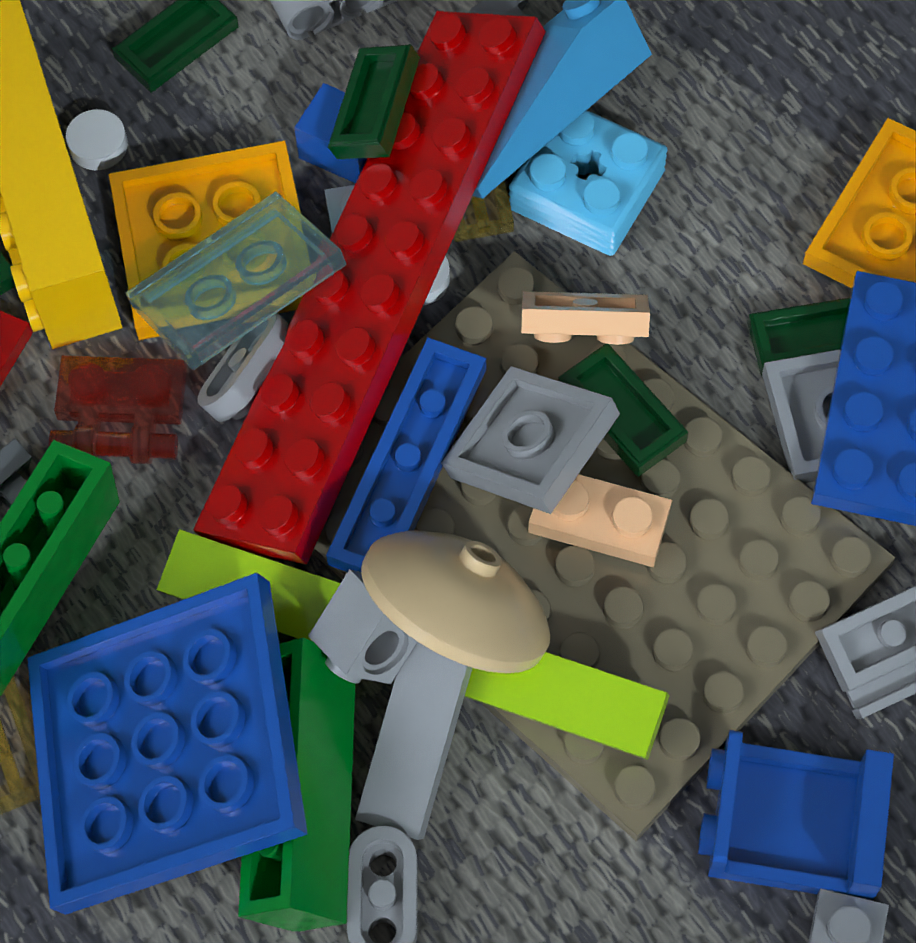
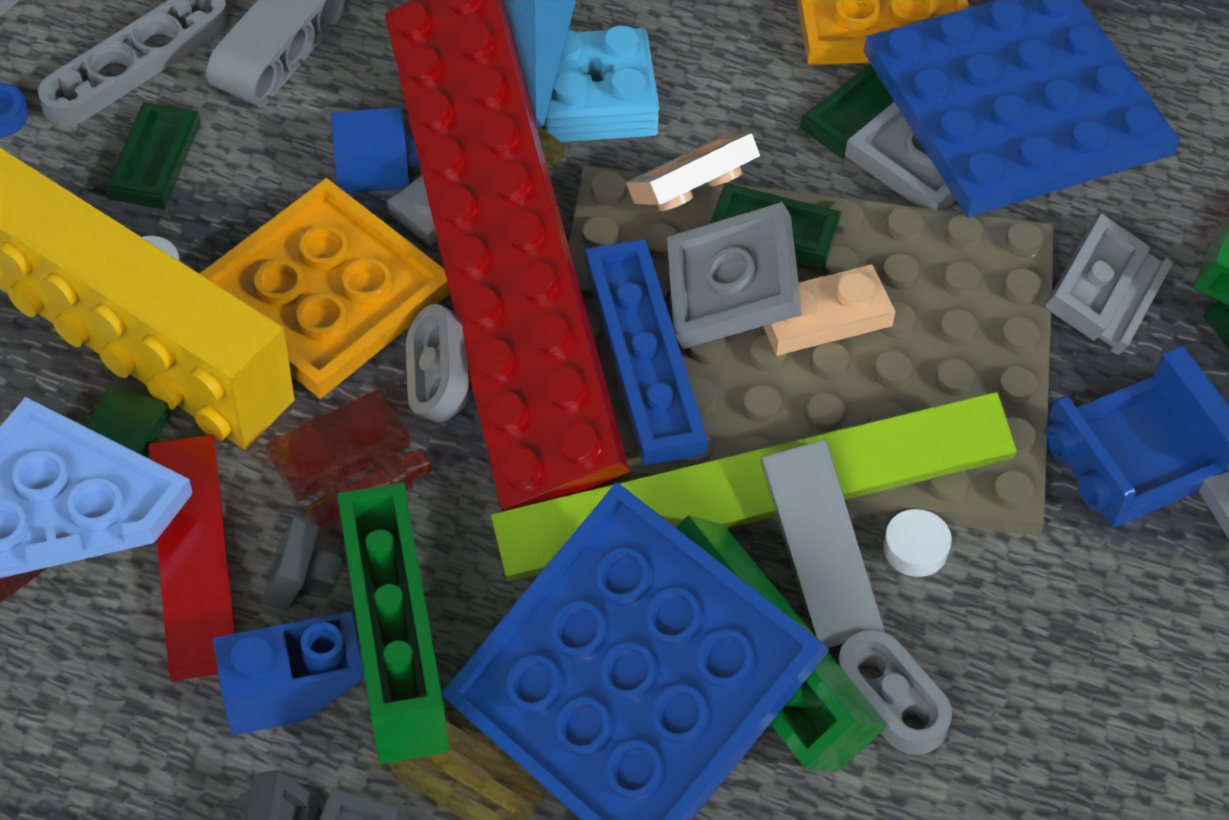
camera: 40 degrees left, 10 degrees down
clear light blue tile [125,191,347,370] -> none
light grey brick [308,569,417,684] -> none
dark green tile [328,44,420,159] -> none
tan dish [361,531,550,673] -> none
none -> white tile [883,509,952,577]

